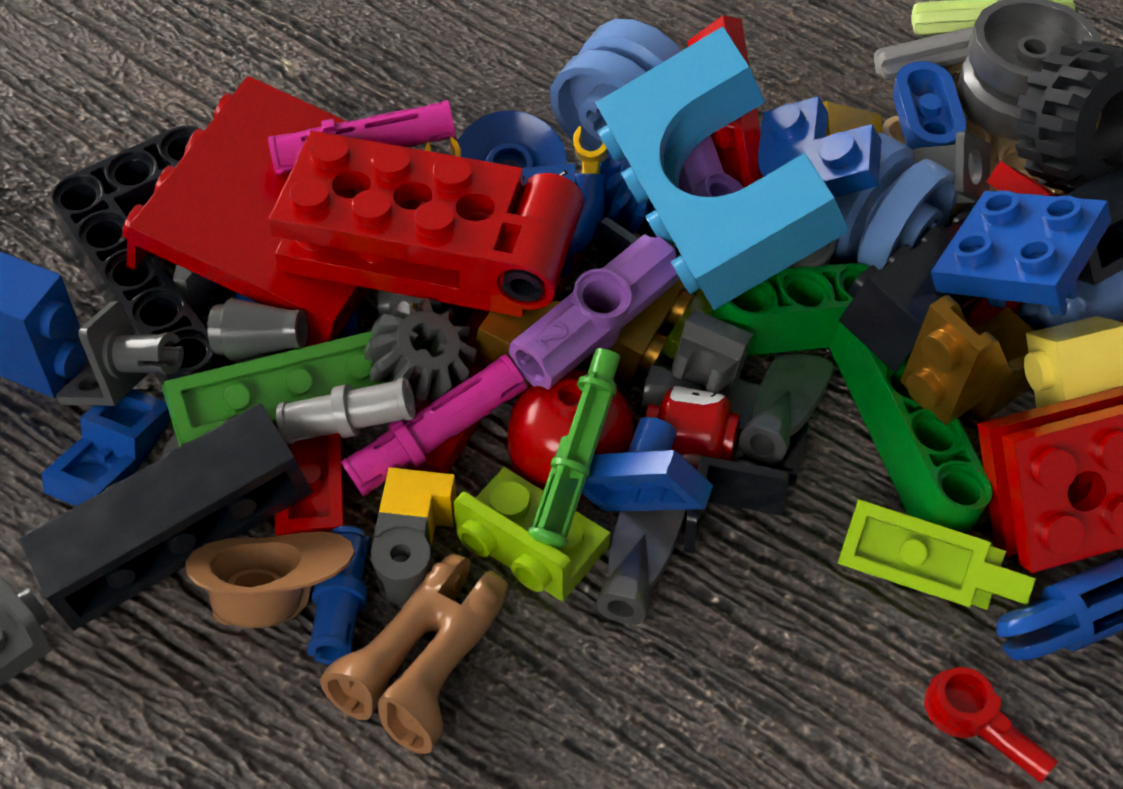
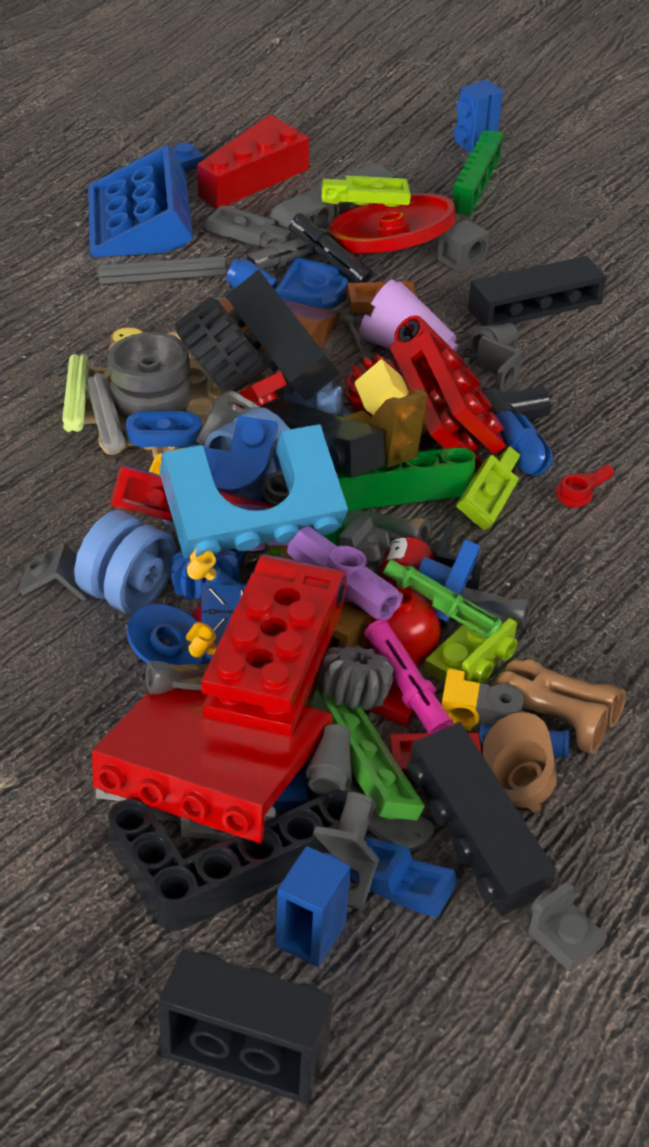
camera: 90 degrees left, 10 degrees down
dark pink pin [268,100,456,175] -> none
light grey pin [276,378,416,445] -> none
blue plate [931,191,1112,316] -> none

